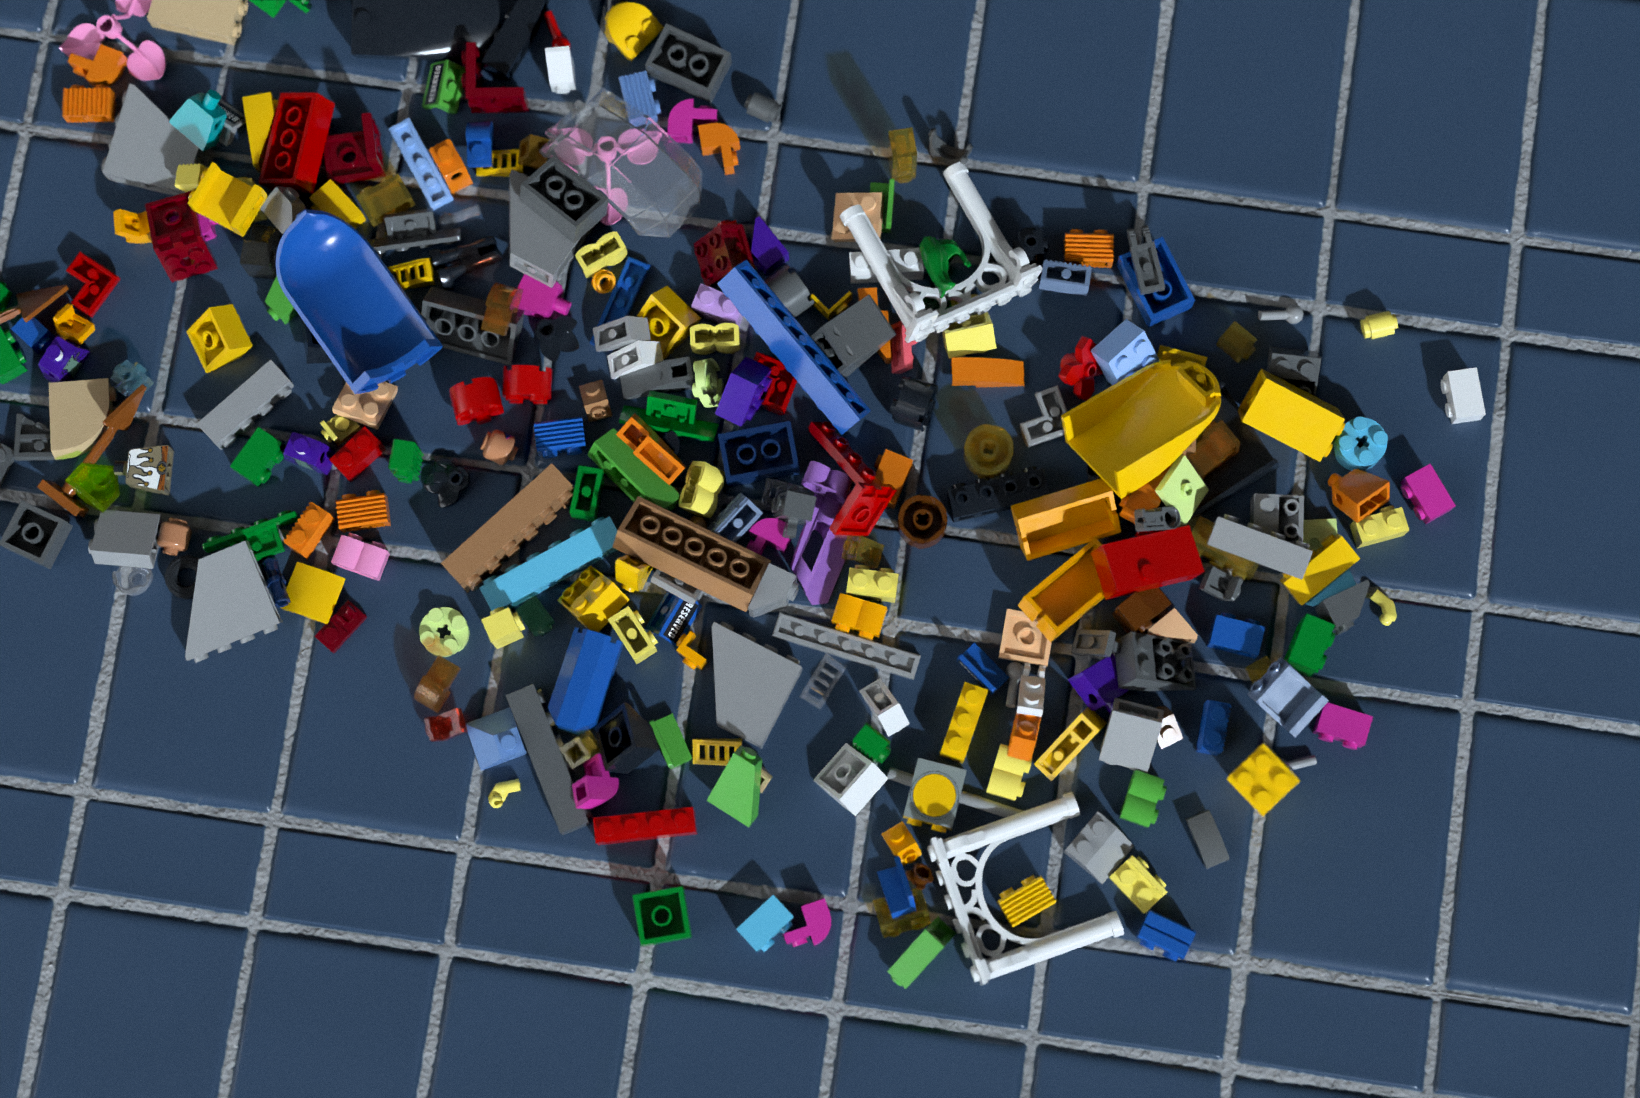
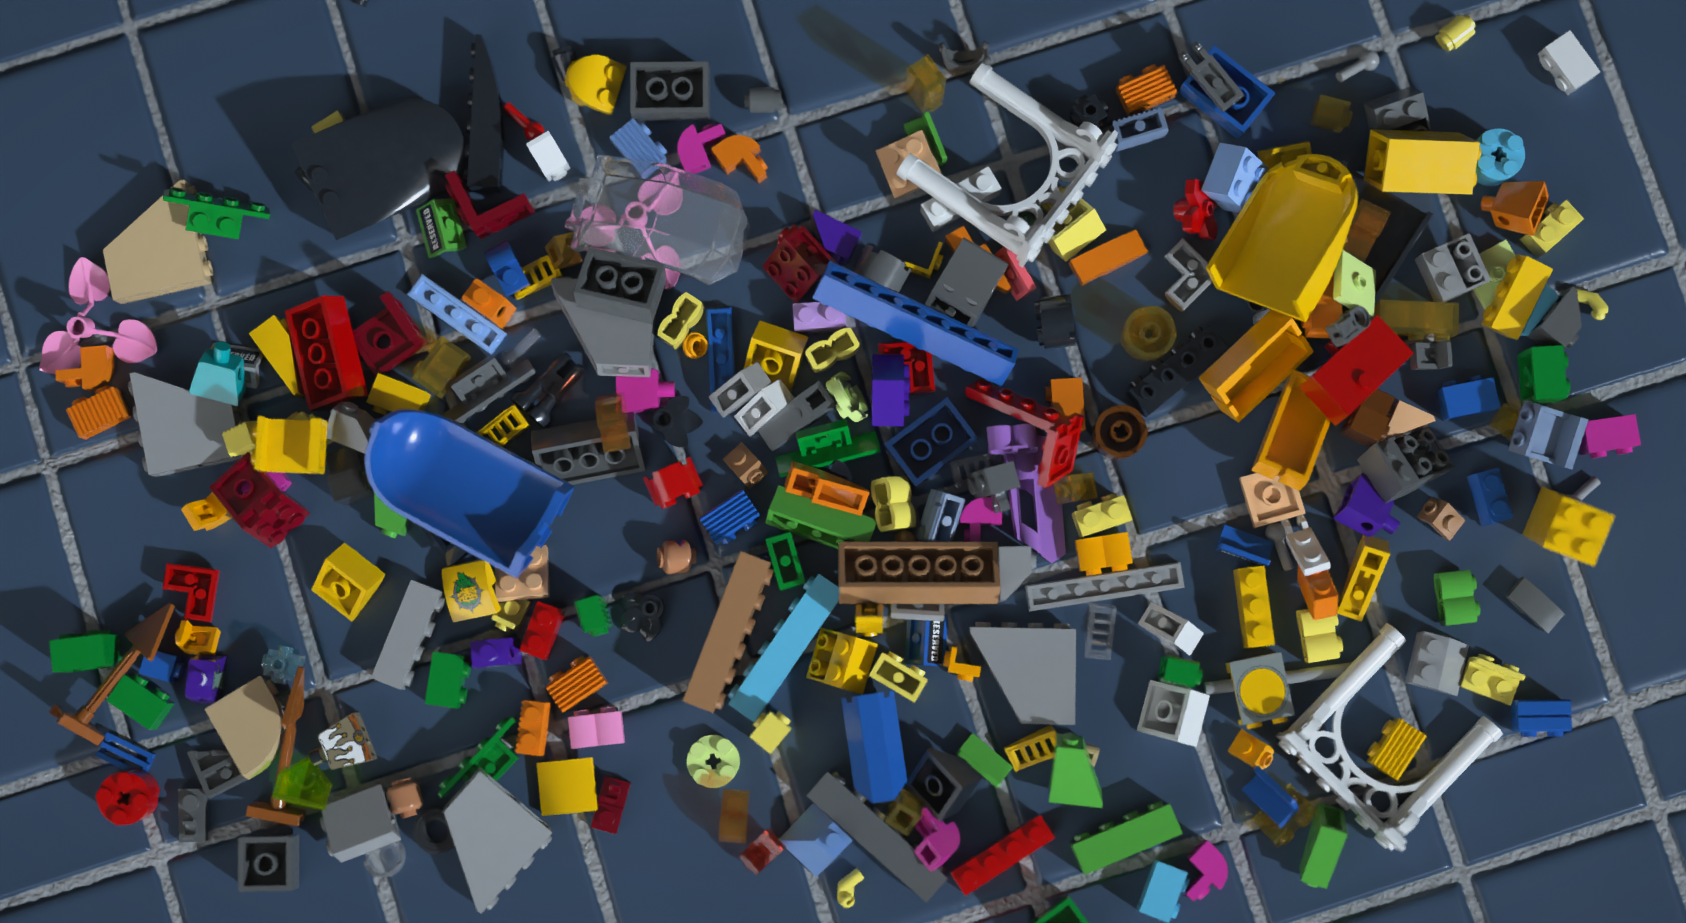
camera: 25 degrees left, 5 degrees up
dark blue pin [262,558,291,607] -> none
red brick [449,377,504,425] -> none
clear green brick [515,596,555,637] -> none
reddish brown plate [905,863,934,890] -> none
green hair [919,236,971,298] -> none
dark grey plate [1071,629,1121,657] -> none
light grey brick [1099,698,1164,772] -> none
light grey brick [1207,514,1313,580] -> none
dark pink brick [1400,464,1456,524] -> none
none -> yellow slope [442,559,501,622]
none -> bright green brick [1070,800,1183,875]

